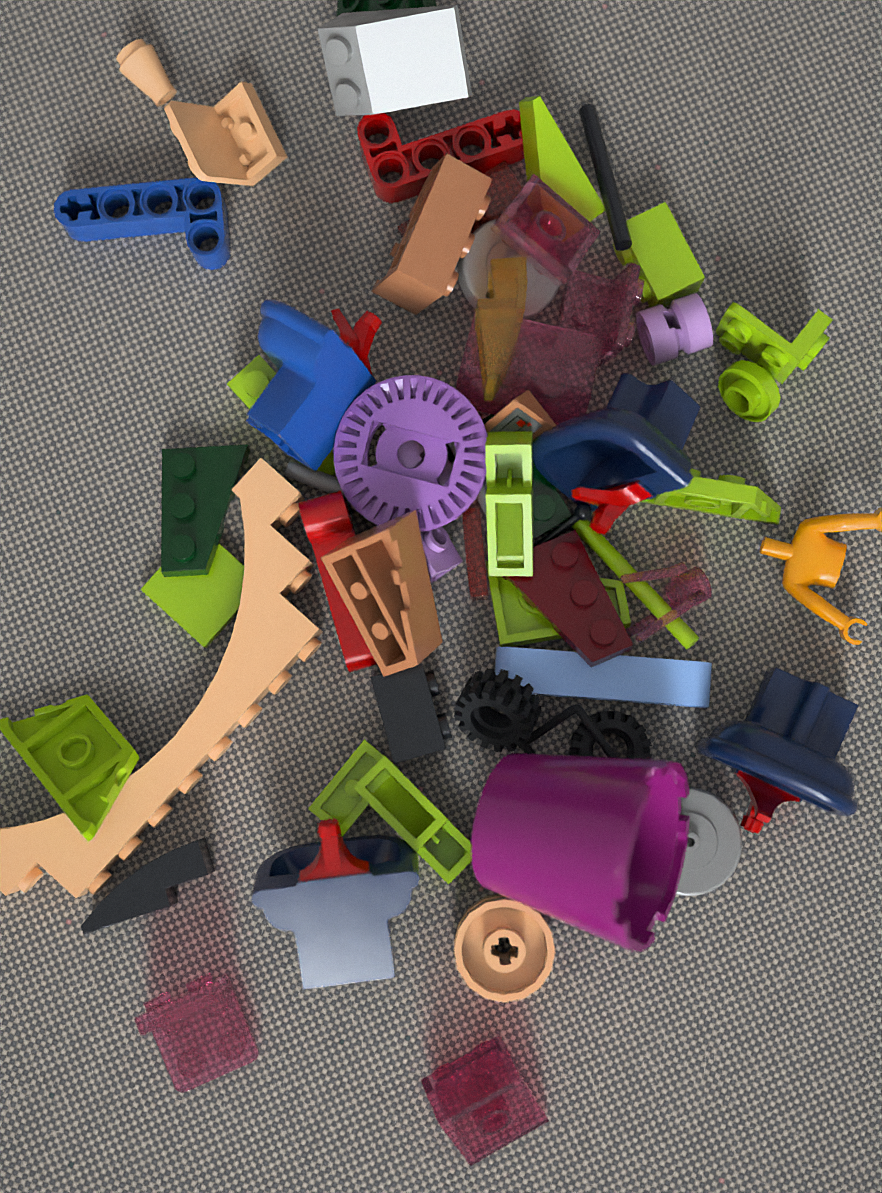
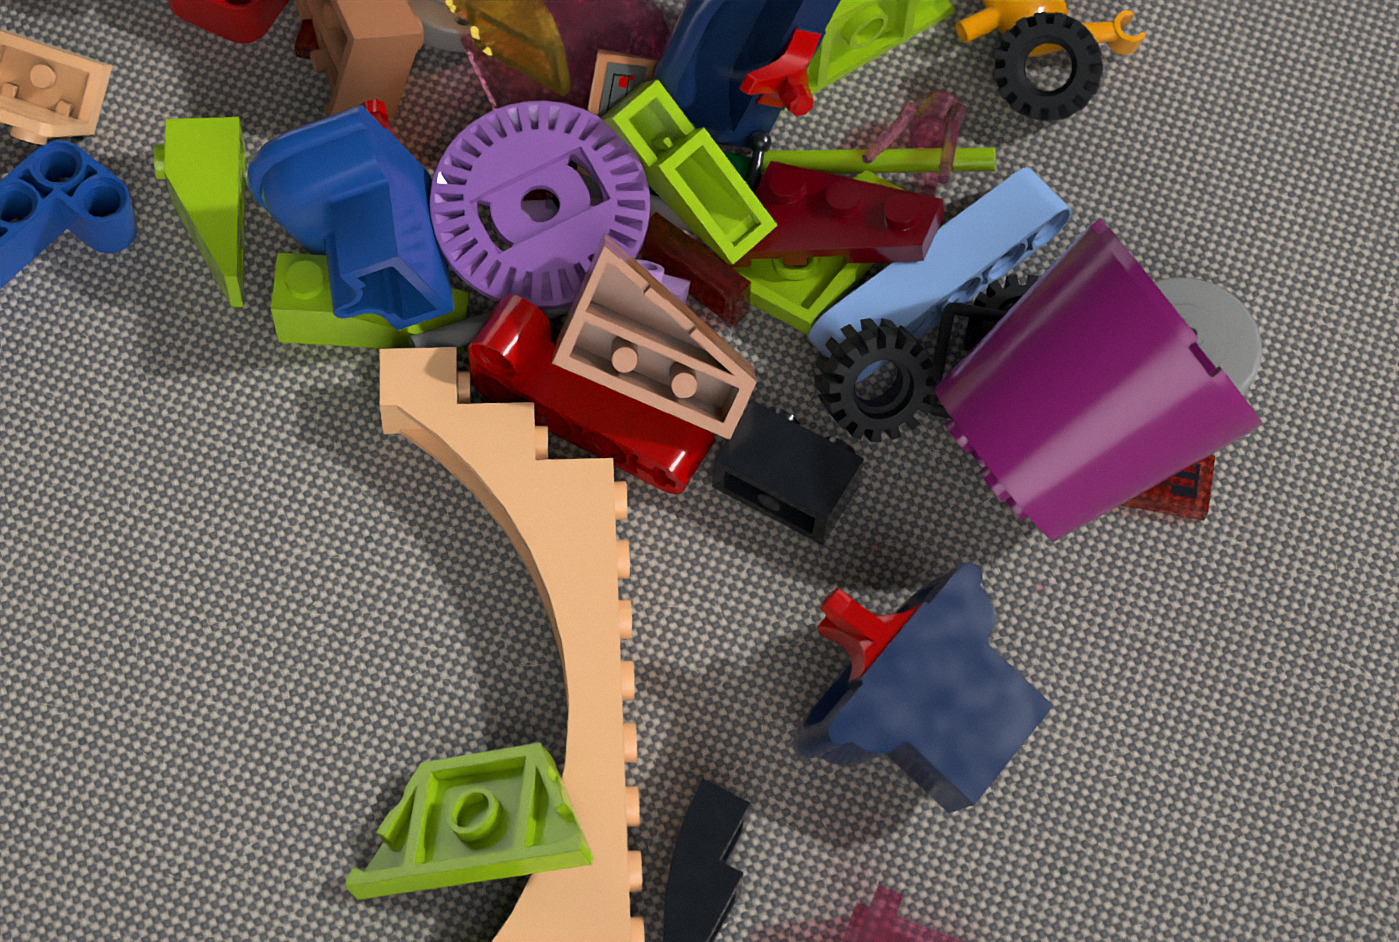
camera: 55 degrees left, 20 degrees down
lime tile [140,543,244,648] -> none
dark green wing [161,444,250,577] -> none
lime plate [308,739,399,837] -> none
lime slope [352,755,472,884] -> none
clear pink slope [420,1035,549,1166] -> none
light nougat wheel [454,894,555,1002] -> none
dark blue piece [695,667,858,834] -> none
none -> lime slope [154,117,246,307]
none -> black tyre [992,11,1104,121]

